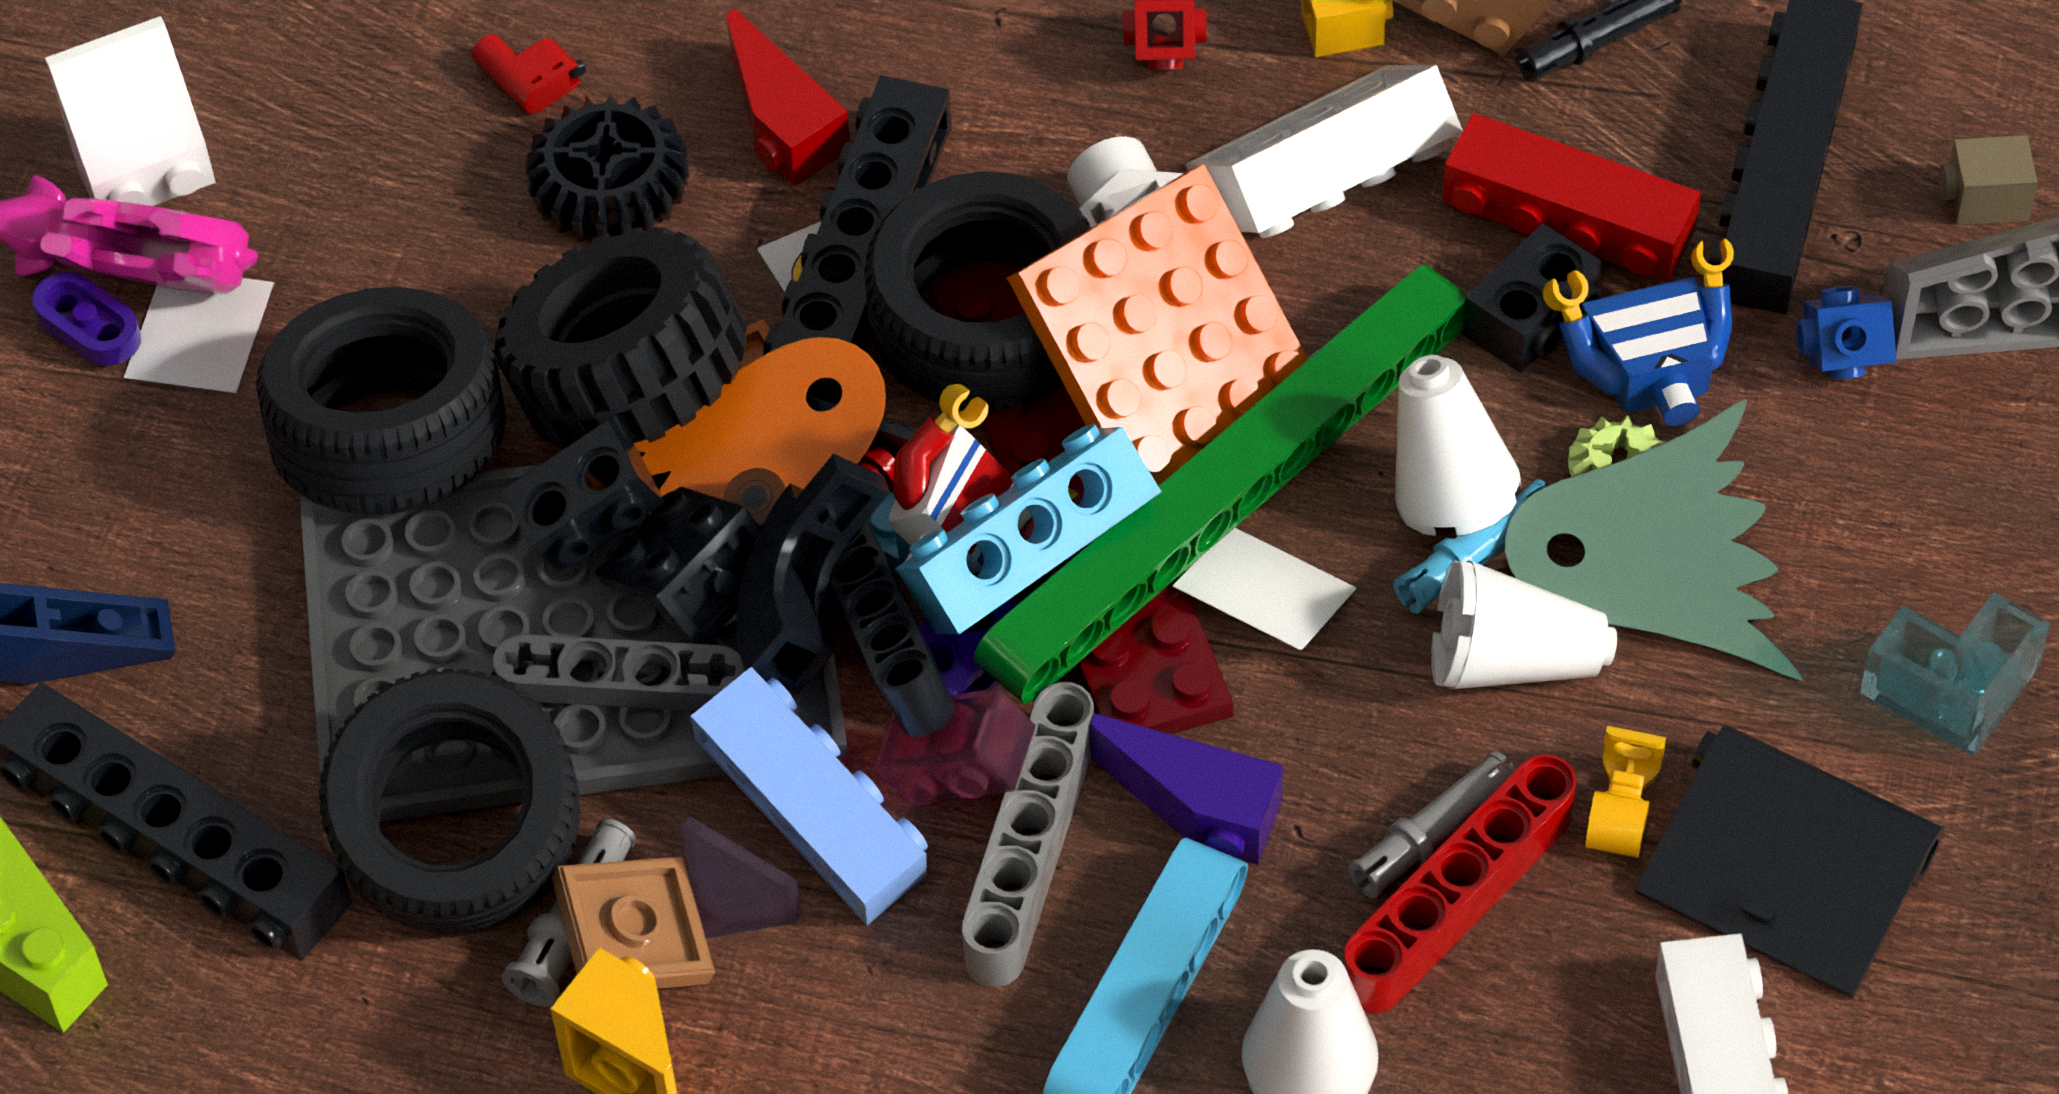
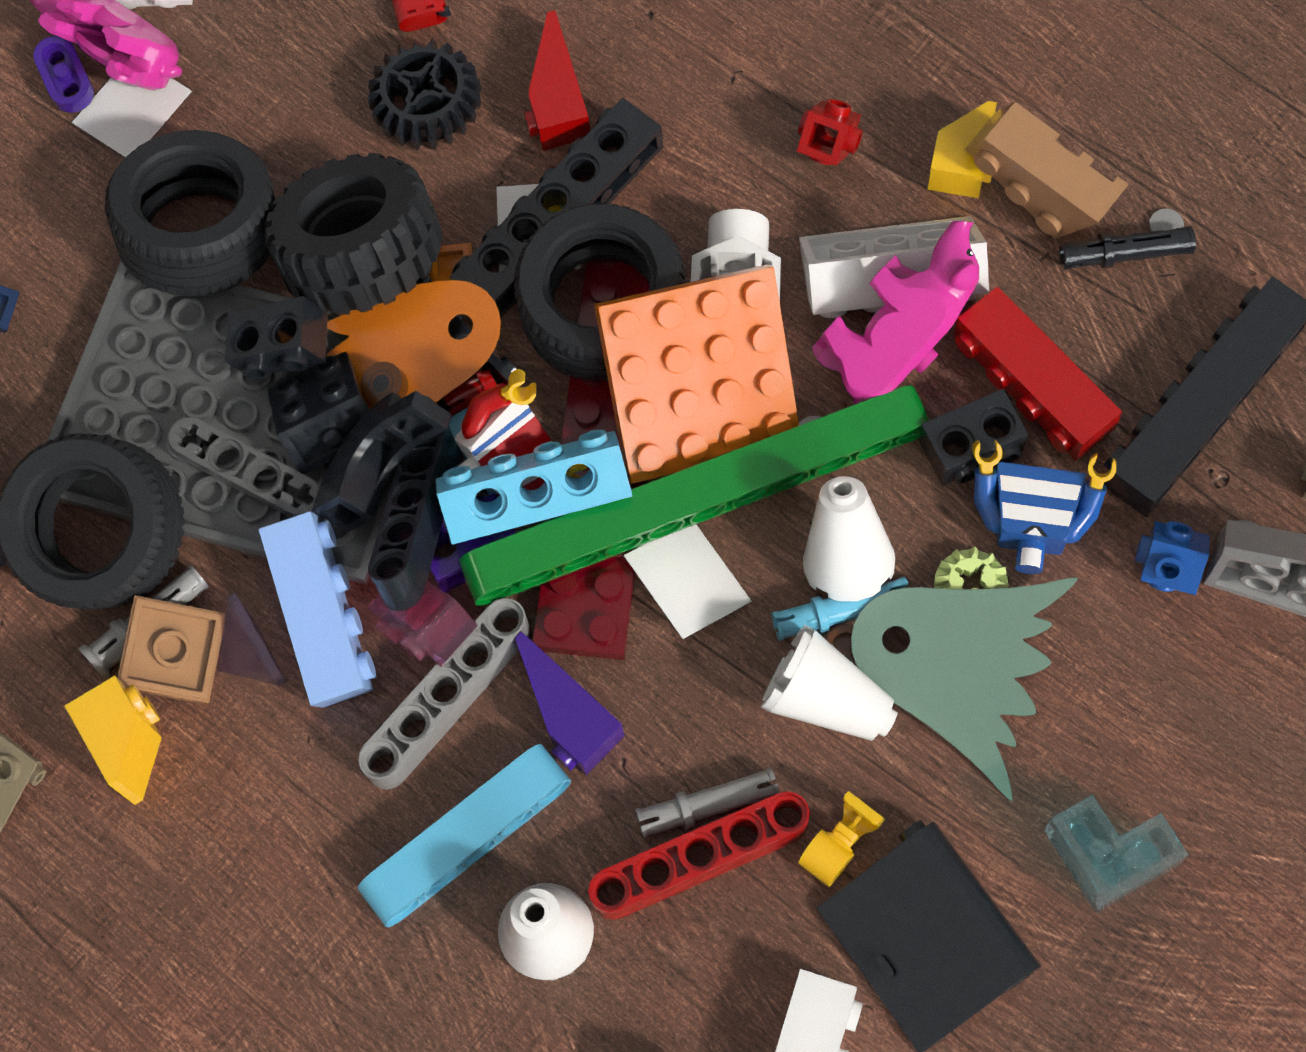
camera: 30 degrees right, 15 degrees up
none -> dark pink animal [812,221,980,404]

